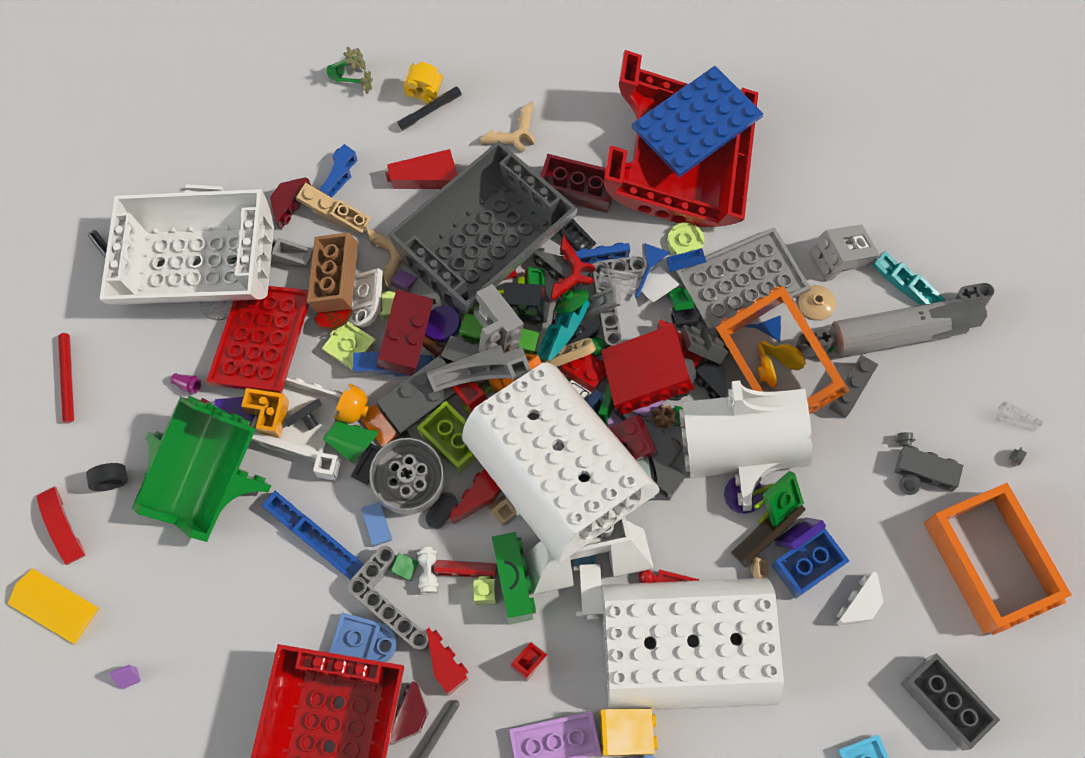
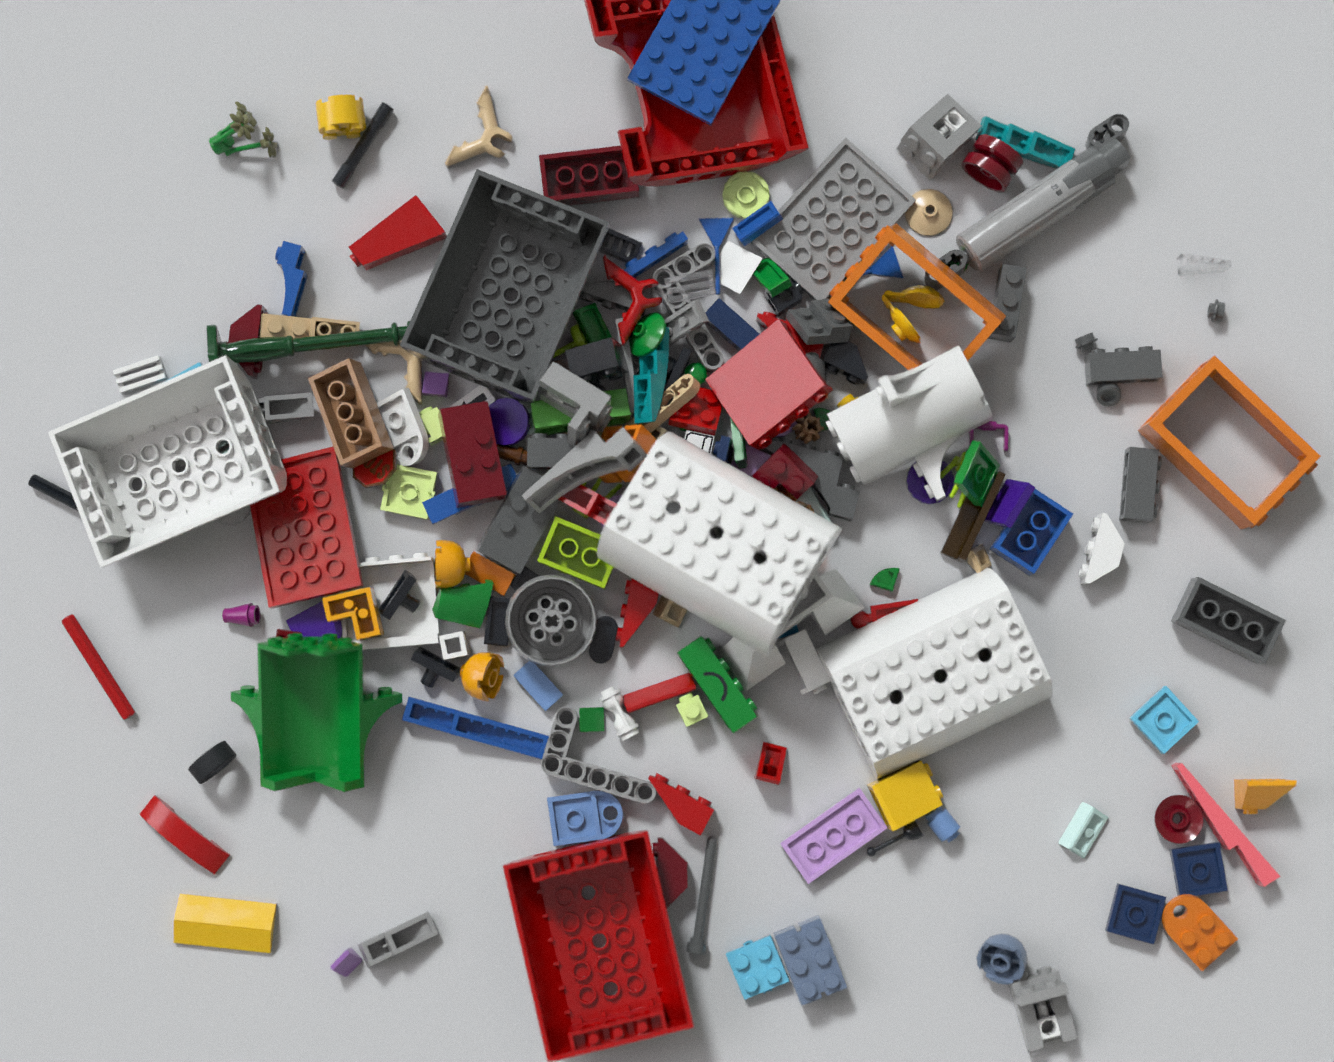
camera: 25 degrees left, 15 degrees up
none -> dark green piece [207,321,410,363]
none -> light grey slope [358,912,438,967]
none -> black tile [411,646,461,688]
none -> light orange cylinder [460,652,504,702]
none -> dark blue brick [705,298,760,351]
none -> green tile [869,568,900,592]
none -> dark red wheel [961,134,1023,192]
none -> magenta piece [969,421,1008,451]
none -> dark grey brick [1119,447,1162,523]

